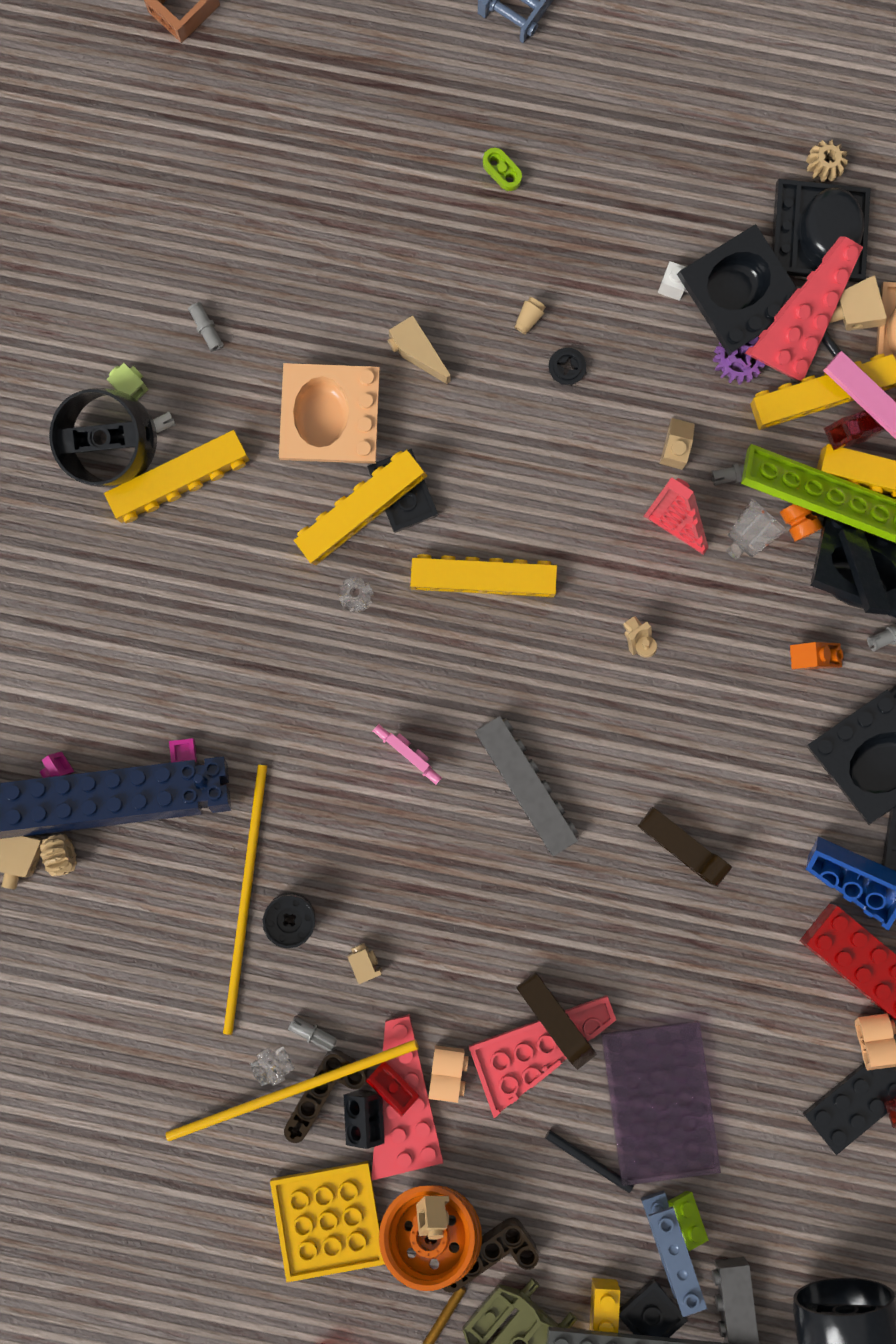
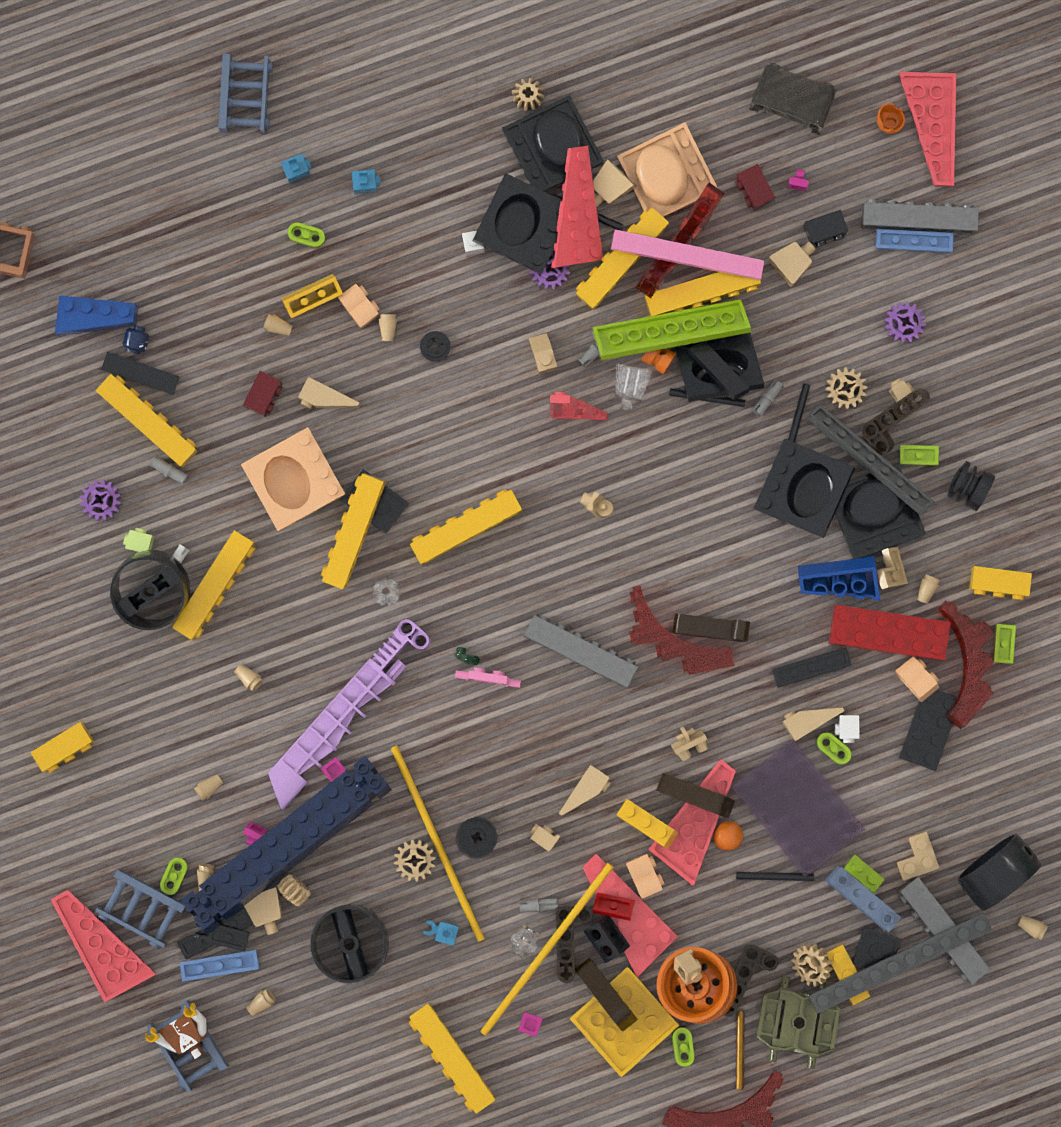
camera: 25 degrees left, 0 degrees up
orange slope [790,642,843,670] -> none
none -> blue wedge [55,295,138,337]
none -> medium lavender gear [79,479,122,521]
none -> yellow brick [95,374,198,468]
none -> black tile [101,352,180,395]
none -> dark blue head [122,325,150,355]
none -> tan cone [194,774,223,801]
none -> tan cone [234,664,263,692]
none -> dark red brick [243,371,283,417]
none -> tan cone [263,314,293,336]
none -> lavender piece [268,619,431,810]
none -> dark azure brick [281,153,312,183]
none -> yellow brick [281,274,343,318]
none -> black cylinder [310,904,389,984]
none -> light nougat brick [338,284,380,329]
none -> dark azure brick [352,169,380,194]
none -> tan gear [394,840,436,882]
none -> yellow brick [409,1002,496,1114]
none -> dark azure brick [423,920,459,946]
none -> clear green arm [455,647,480,665]
none -> dark pink tile [518,1012,543,1037]
none -> tan slope [559,765,610,815]
none -> dark brown beam [575,957,638,1032]
none -> yellow brick [616,799,678,850]
none -> clear red arch [629,586,734,675]
none -> black bar [669,388,746,407]
none -> tan hips [671,727,708,761]
none -> lime plate [672,1027,694,1067]
none -> orange hair [712,821,744,851]
none -> black tile [772,647,852,688]
none -> tan slope [782,708,845,741]
none -> tan gear [791,943,833,986]
none -> lime plate [816,733,851,764]
none -> white brick [835,715,859,743]
none -> tan plate [896,832,939,881]

